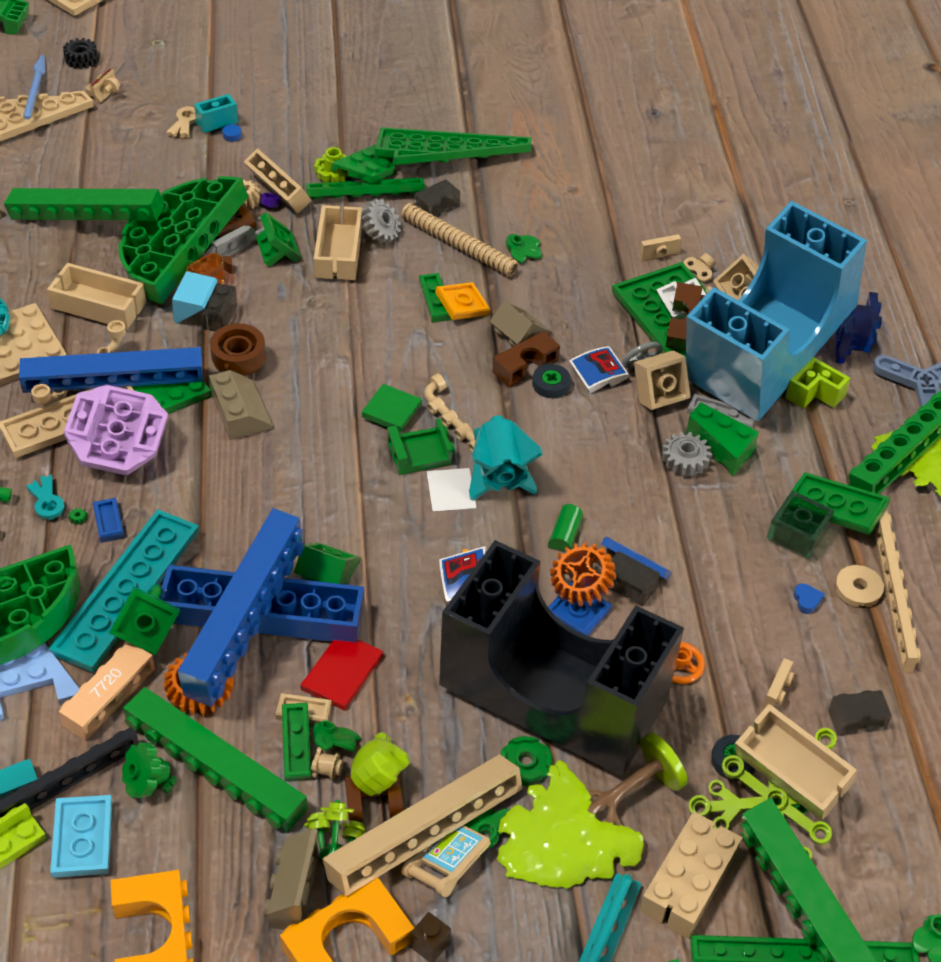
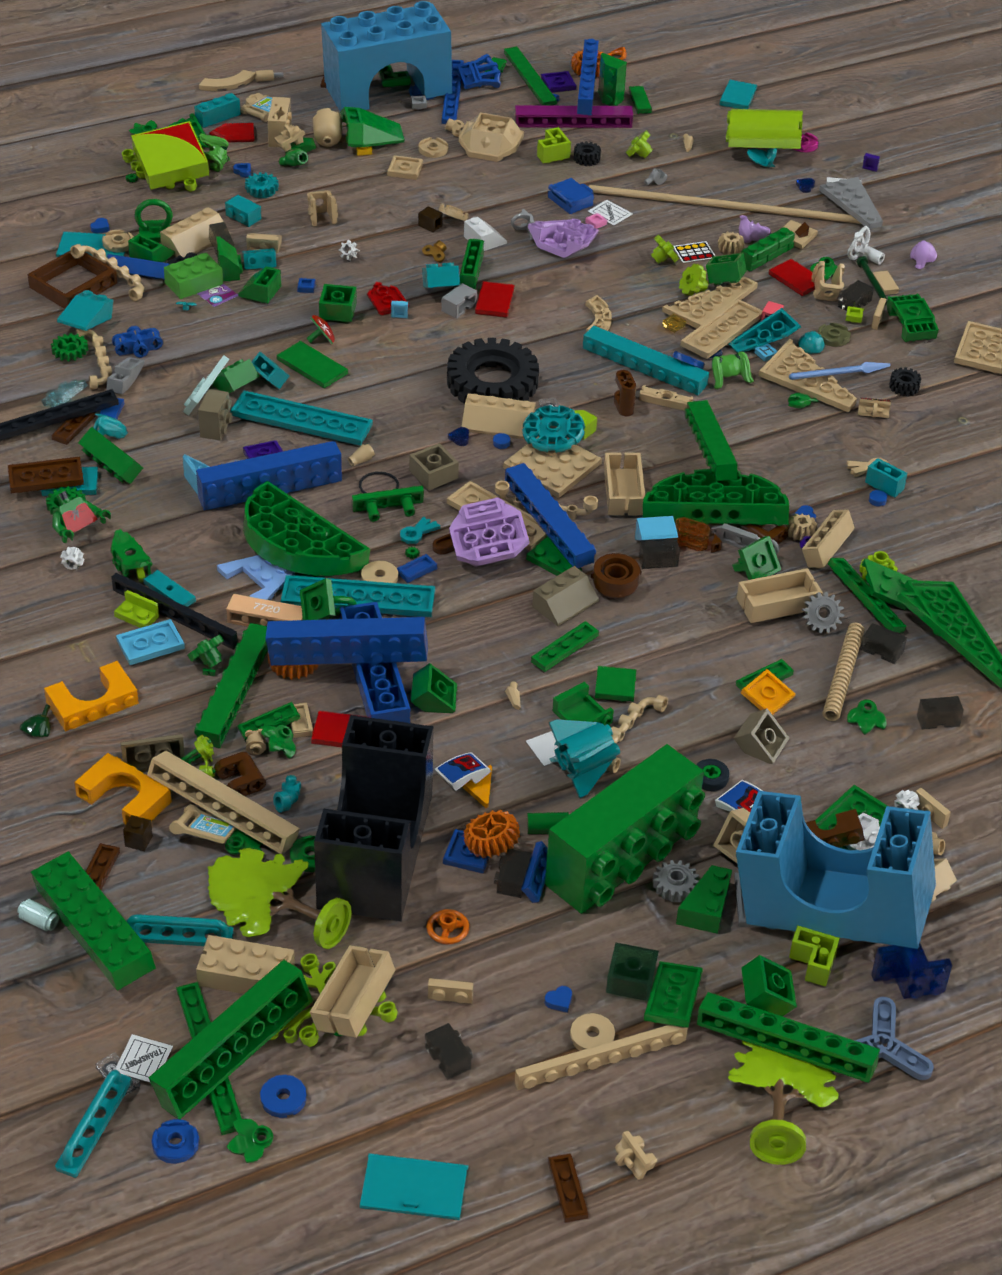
camera: 70 degrees right, 5 degrees down
lime piece [351,733,410,796] -> none
reddish brown arch [492,331,560,387] -> none
none -> blue tile [260,1075,307,1118]
none -> teal arm [273,775,301,813]
none -> tan tile [361,561,398,583]
none -> reddish brown tile [433,533,455,555]
none -> tan bar [505,682,521,710]
none -> green plate [531,621,599,672]
none -> green brick [545,744,705,914]
none -> green brick [741,955,797,1017]
none -> green hand [788,393,819,409]
none -> white gear [894,790,920,810]
none -> clear smoke brick [917,696,964,730]

